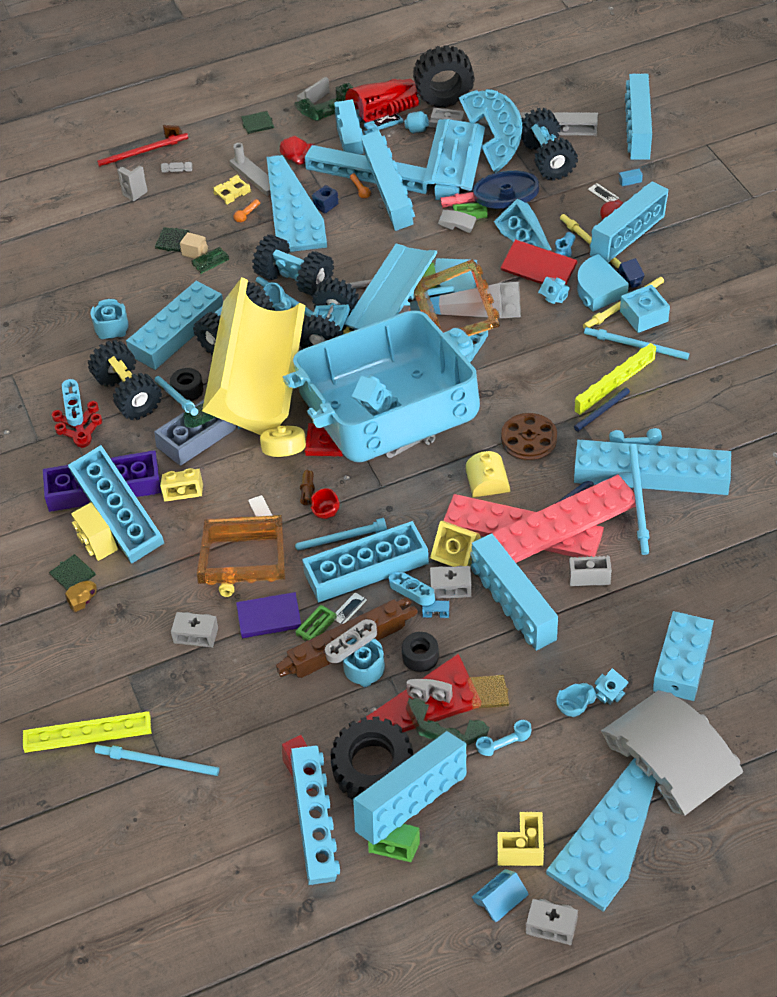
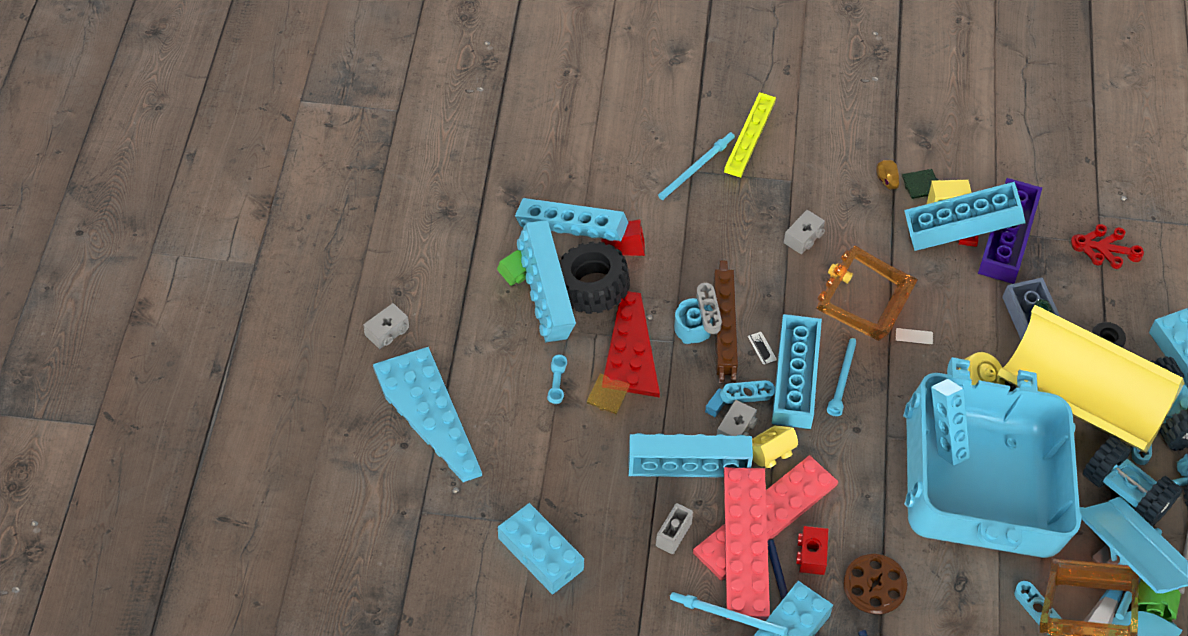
camera: 115 degrees right, 5 degrees up
medium azure beam [62,379,83,426] -> none
black plate [88,340,162,420] -> none
medium azure bar [155,376,198,416] -> none
light yellow brick [160,468,203,501] -> none
dark purple tile [236,592,301,638] -> none
bright green tile [295,605,337,641] -> none
reddish brown axle [300,470,315,506] -> none
red hair [311,488,340,519] -> none
black tyre [401,631,439,672] -> none
clear green slope [406,698,490,746] -> none
light grey slope [407,679,453,703] -> none
light yellow brick [466,451,510,498] -> none
dark azure panel [472,869,528,922] -> none
light yellow brick [498,812,544,866] -> none
medium azure hair [556,683,596,717] -> none
medium azure brick [594,669,628,705] -> none
light grey panel [601,690,743,815] -> none
none -> red brick [796,526,829,575]

